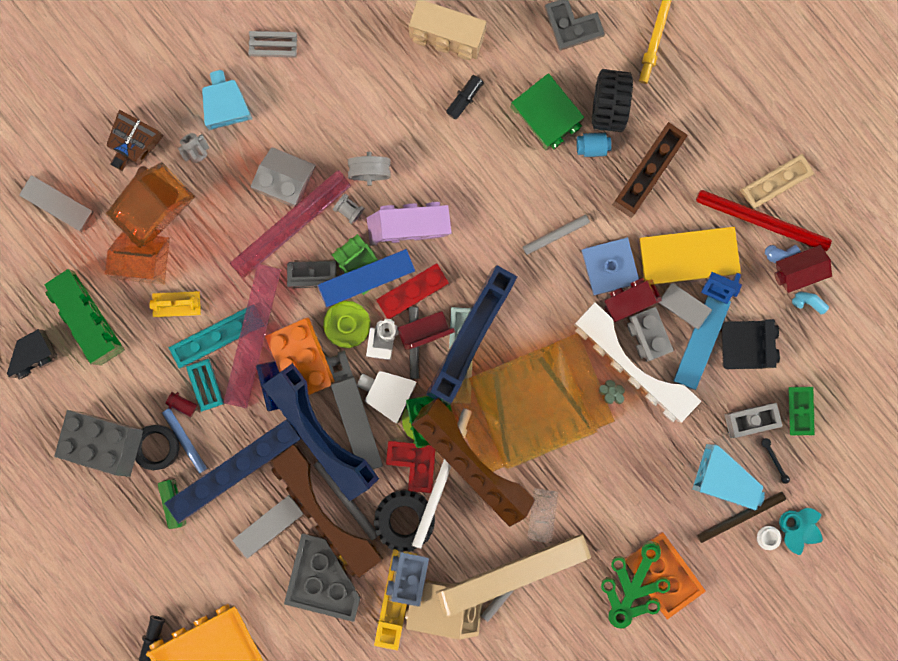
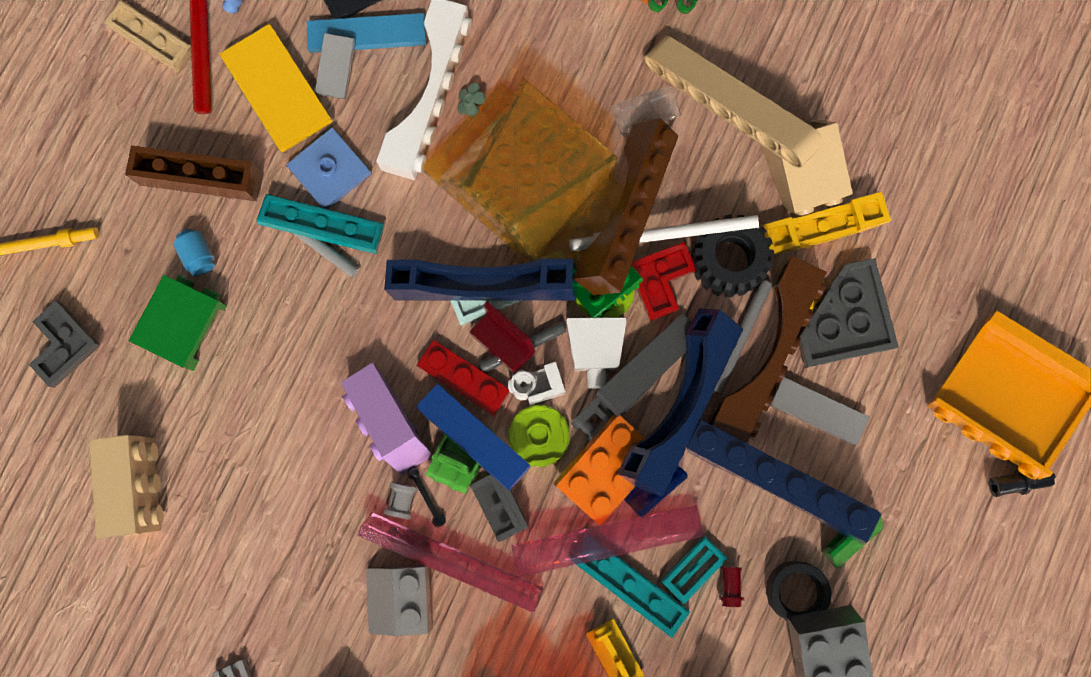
camera: 110 degrees left, 5 degrees down
medium blue bar [162,409,207,474] -> none
light grey wheel [348,152,391,186] -> none
sand blue bracket [386,552,429,607] -> none
black axle [446,75,484,120] -> none
black tyre [592,69,633,132] -> none
dark red brick [604,277,662,322] -> none
light grey bracket [627,307,674,362] -> none
blue bracket [701,272,742,304] -> none
none -> teal tile [256,194,384,254]
none -> black hinge [407,467,446,527]

